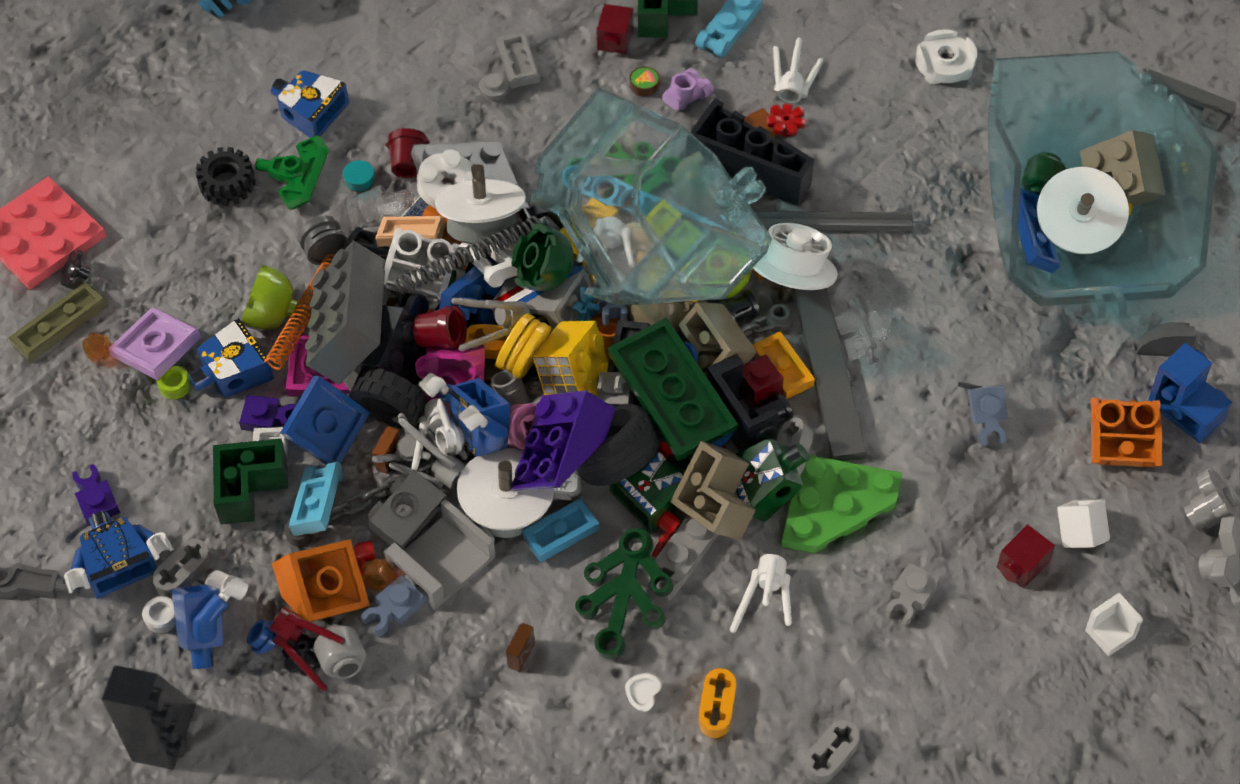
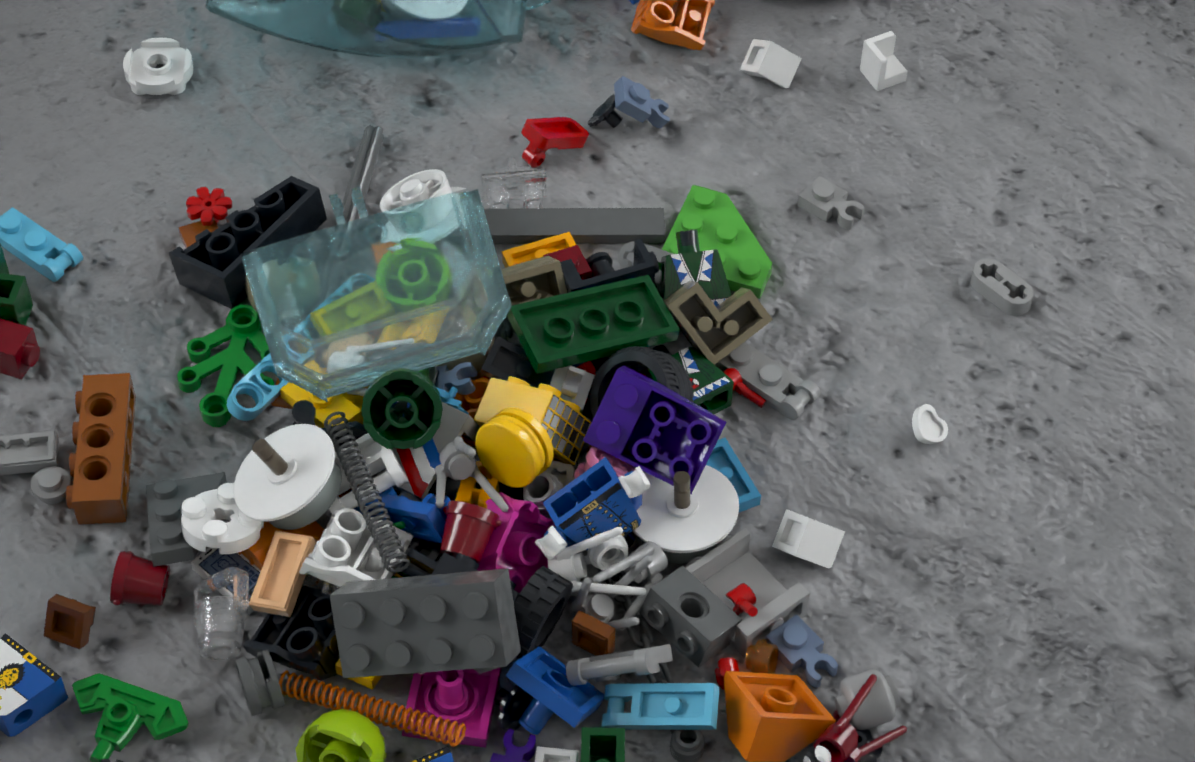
camera: 85 degrees left, 5 degrees down
teal tile [343,160,375,191] -> none
reddish brown tile [506,623,535,672] -> none
dark green plant [575,528,674,659] -> none
tile [629,66,660,96] -> none
lavender plate [662,68,714,111] -> none
light orange beam [699,668,736,738] -> none
white plant [730,554,792,633] -> none
white plant [773,37,824,103] -> none
dark red brick [997,524,1055,588] -> none
none -> reddish brown tile [43,594,96,650]
none -> dark orange brick [66,373,136,525]
none -> red piece [521,117,589,168]
none -> light grey plate [566,644,673,686]
none -> red hand [725,583,758,617]
none -> white panel [772,509,845,568]

